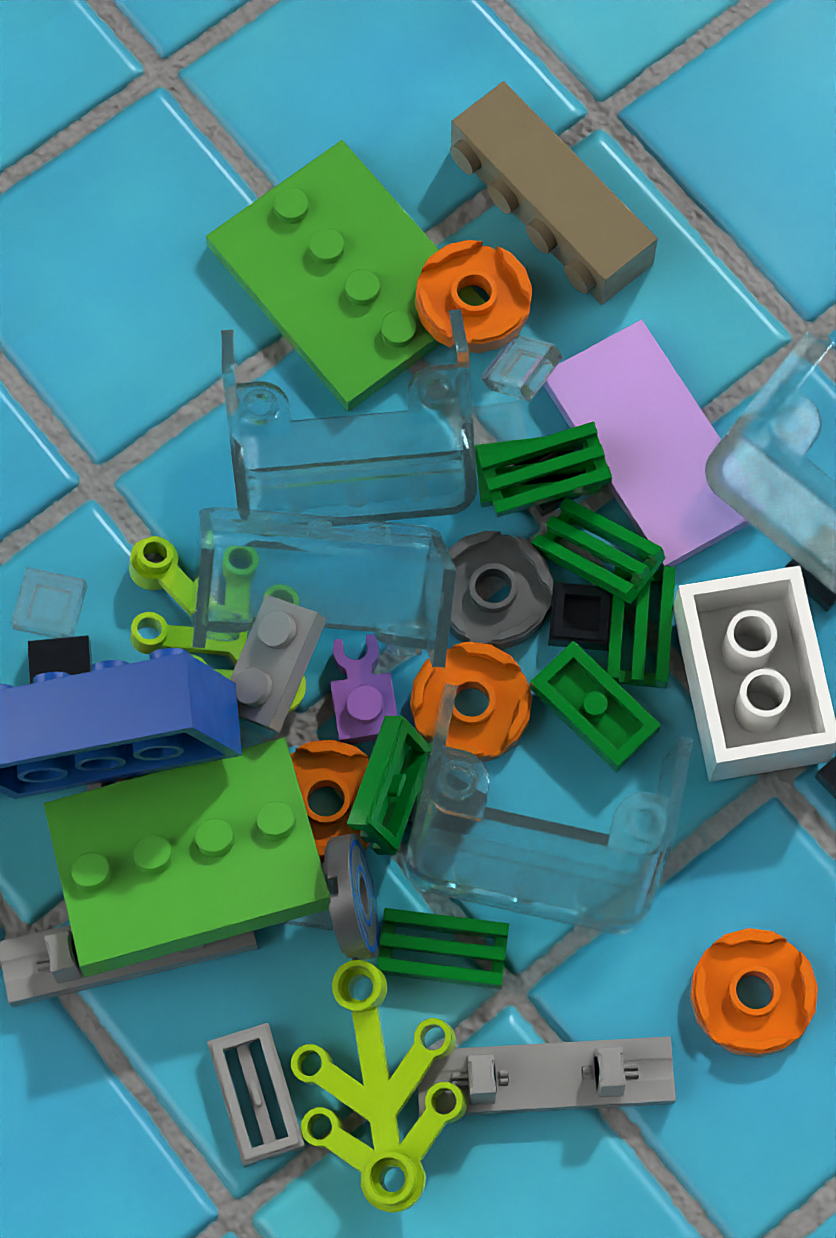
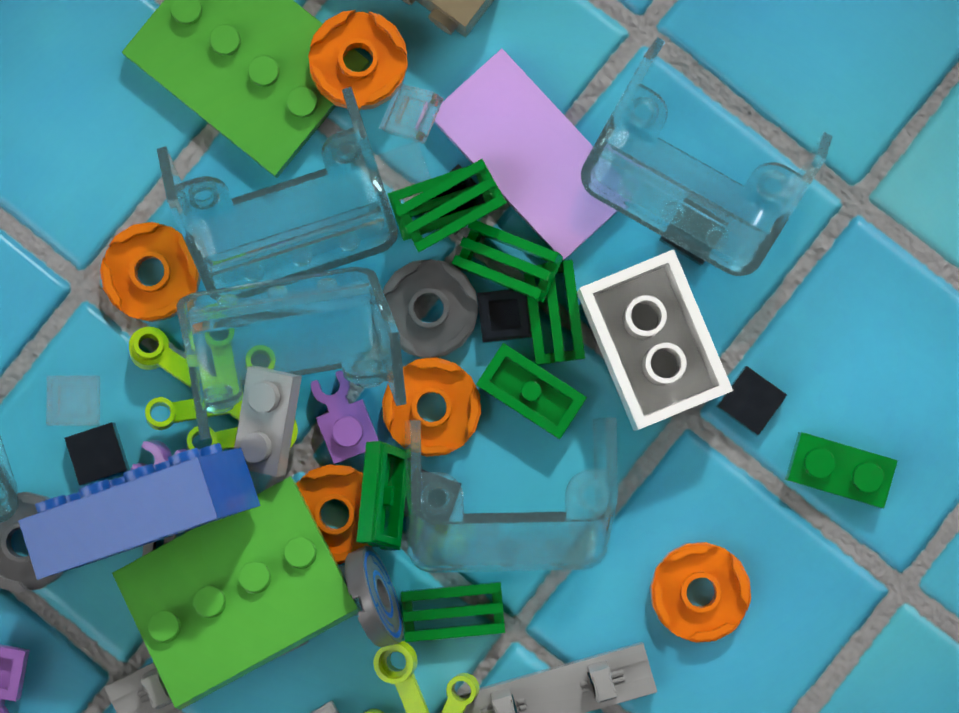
camera: 15 degrees left, 15 degrees up
none -> orange tile [100,222,202,322]

